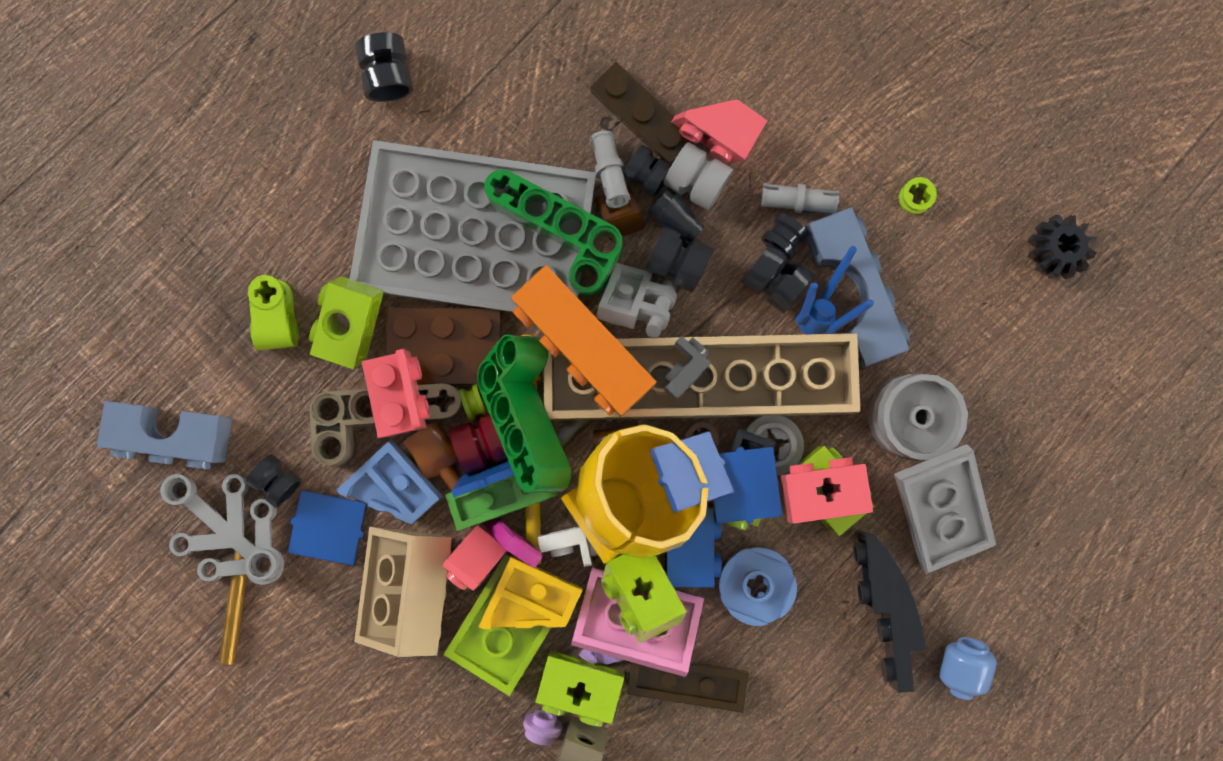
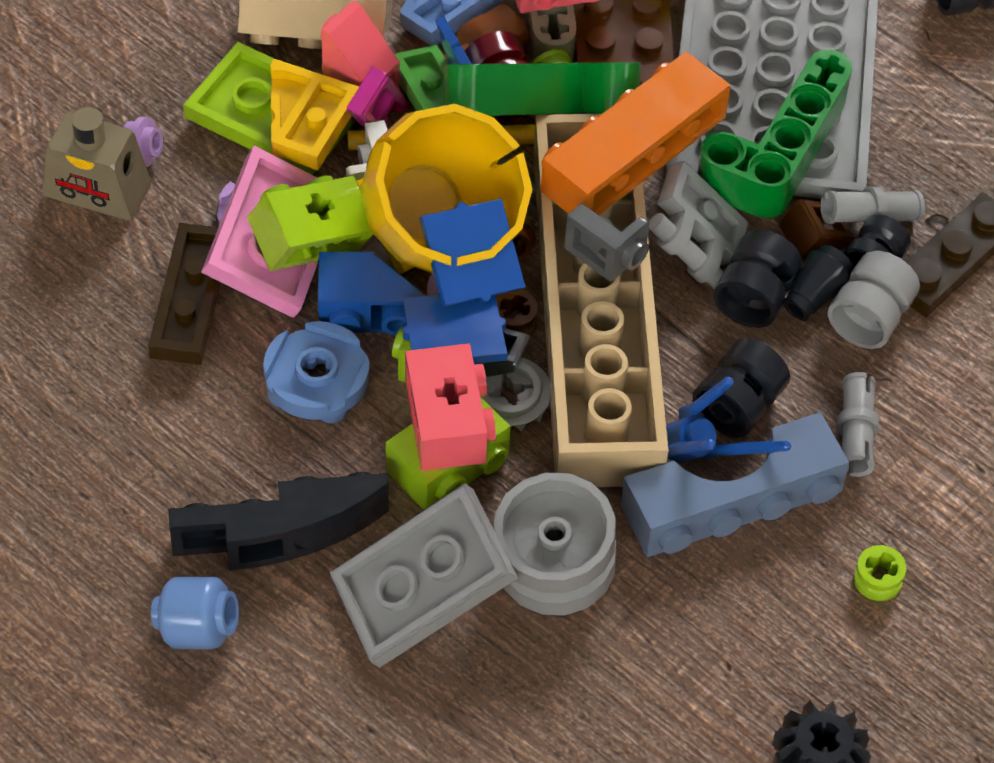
camera: 85 degrees right, 30 degrees down
lime brick [535,650,624,727] -> none
coral slope [671,99,767,164] -> none
black wheel [761,213,809,260] -> none

